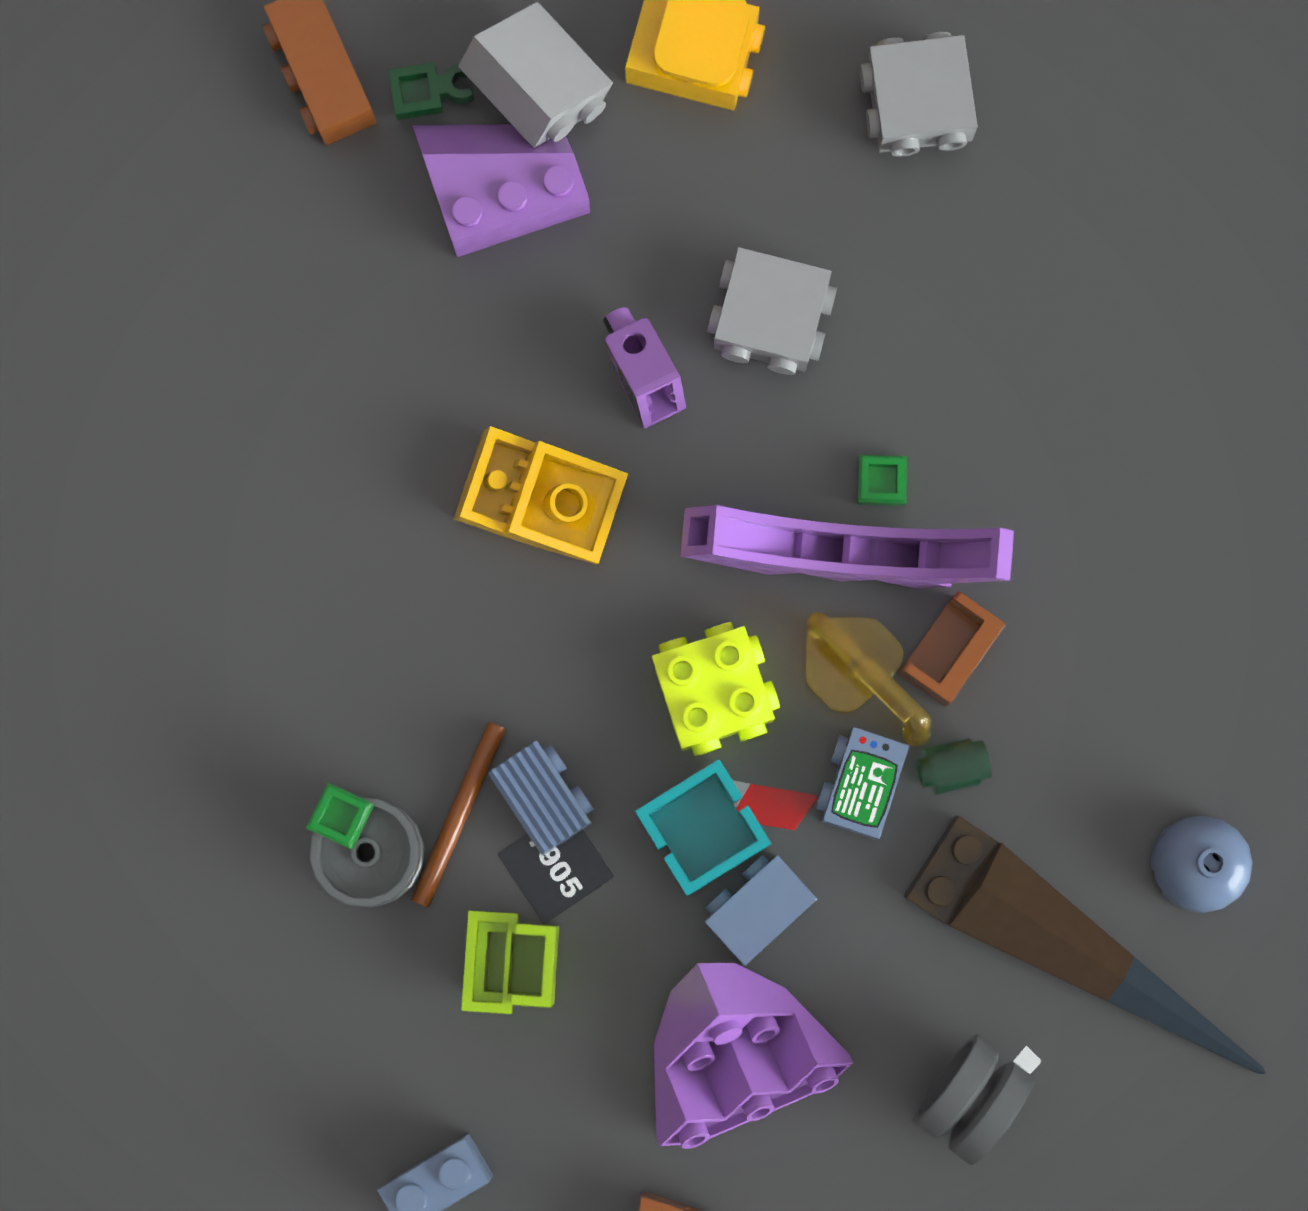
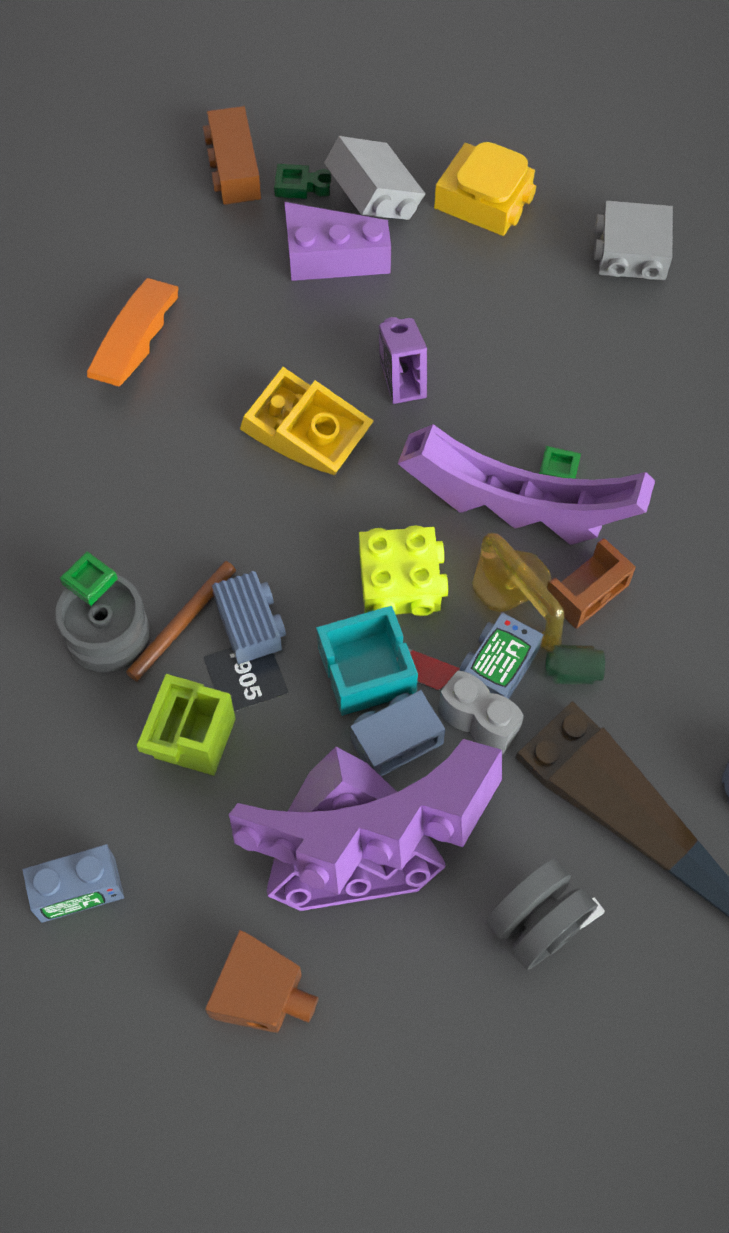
camera: 10 degrees right, 20 degrees down
light grey brick [707,247,837,375] -> none
none -> orange slope [87,278,178,387]
none -> medium lavender arch [229,739,502,895]
none -> light grey brick [438,671,524,755]

